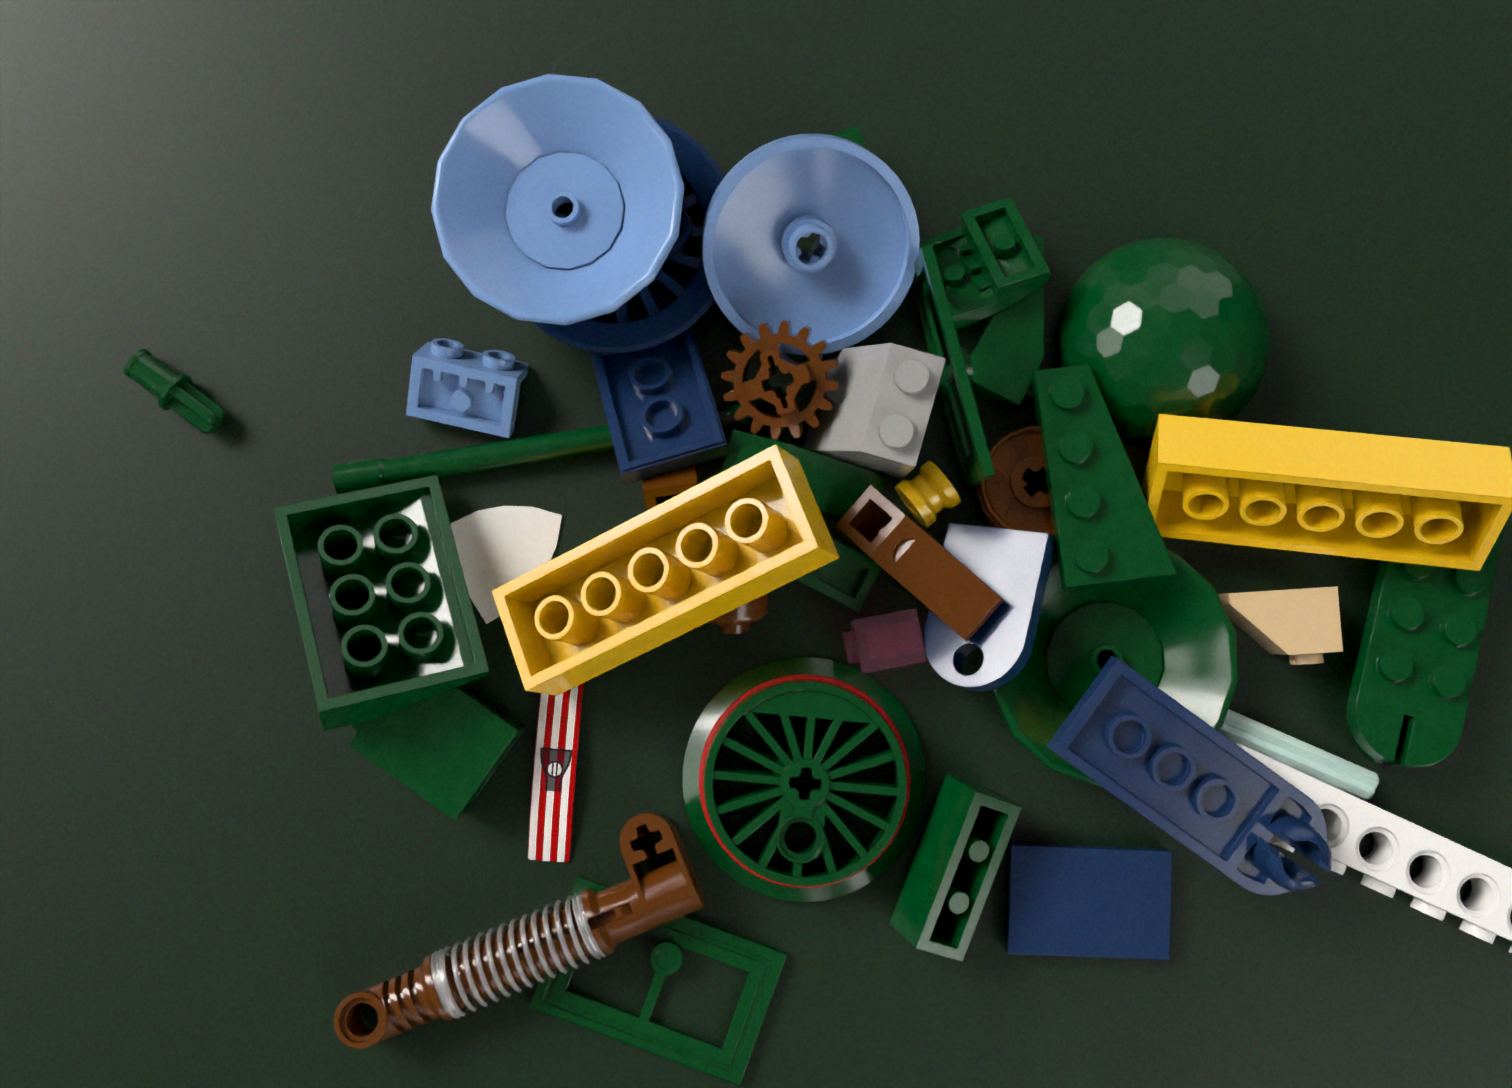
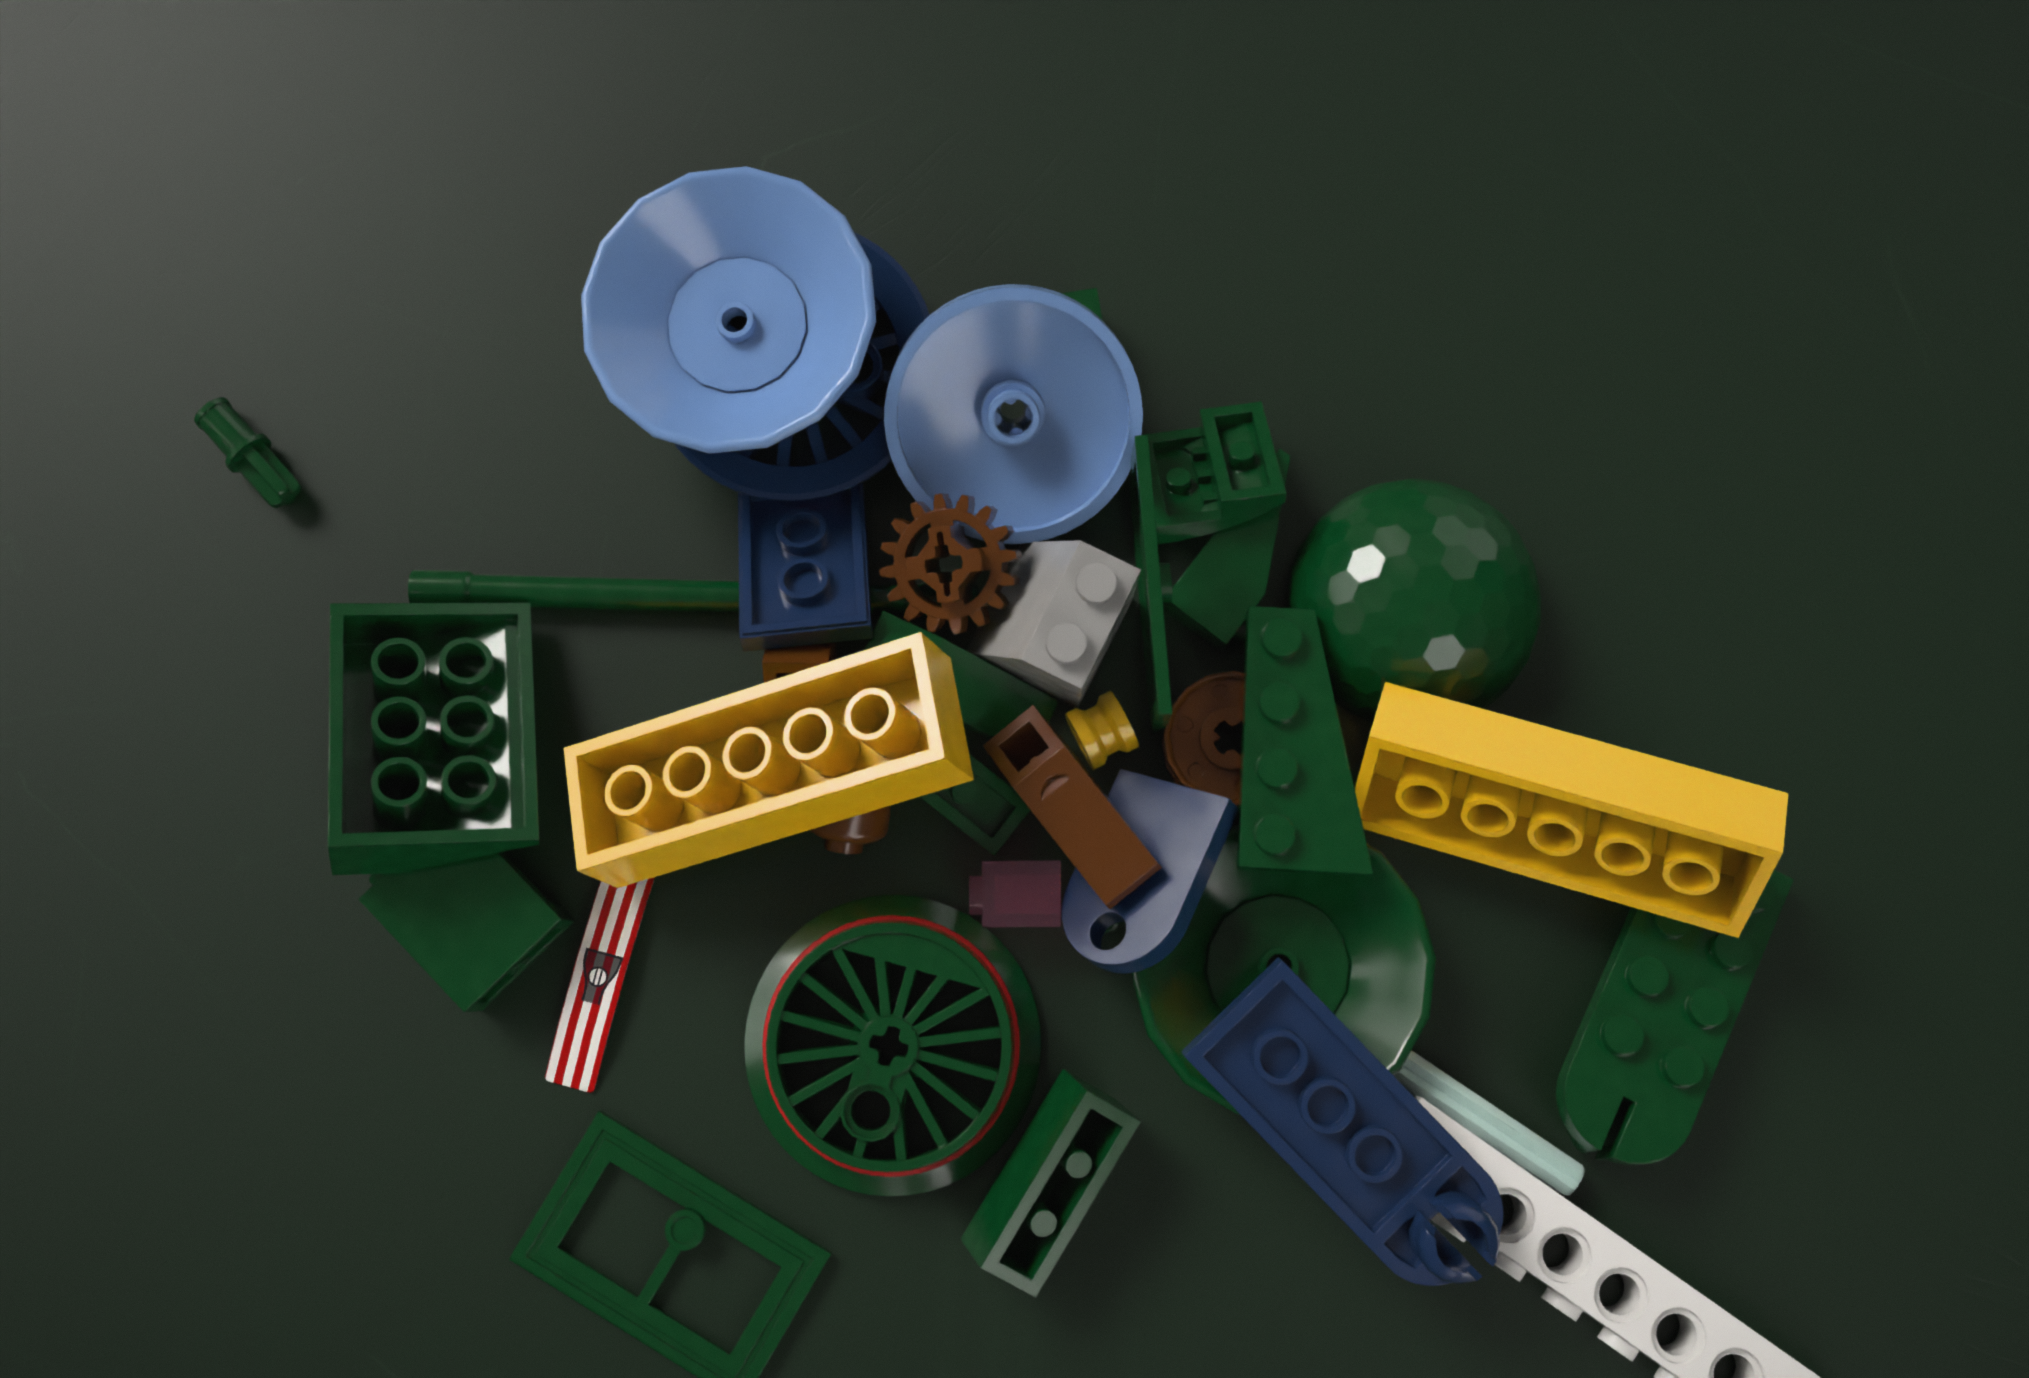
camera: 10 degrees right, 5 degrees down
reddish brown piece [333,813,706,1049] -> none
medium blue bracket [406,338,529,438] -> none
white sticker [450,506,562,624] -> none
dark blue tile [1005,843,1172,960] -> none
tan slope [1218,586,1343,665] -> none

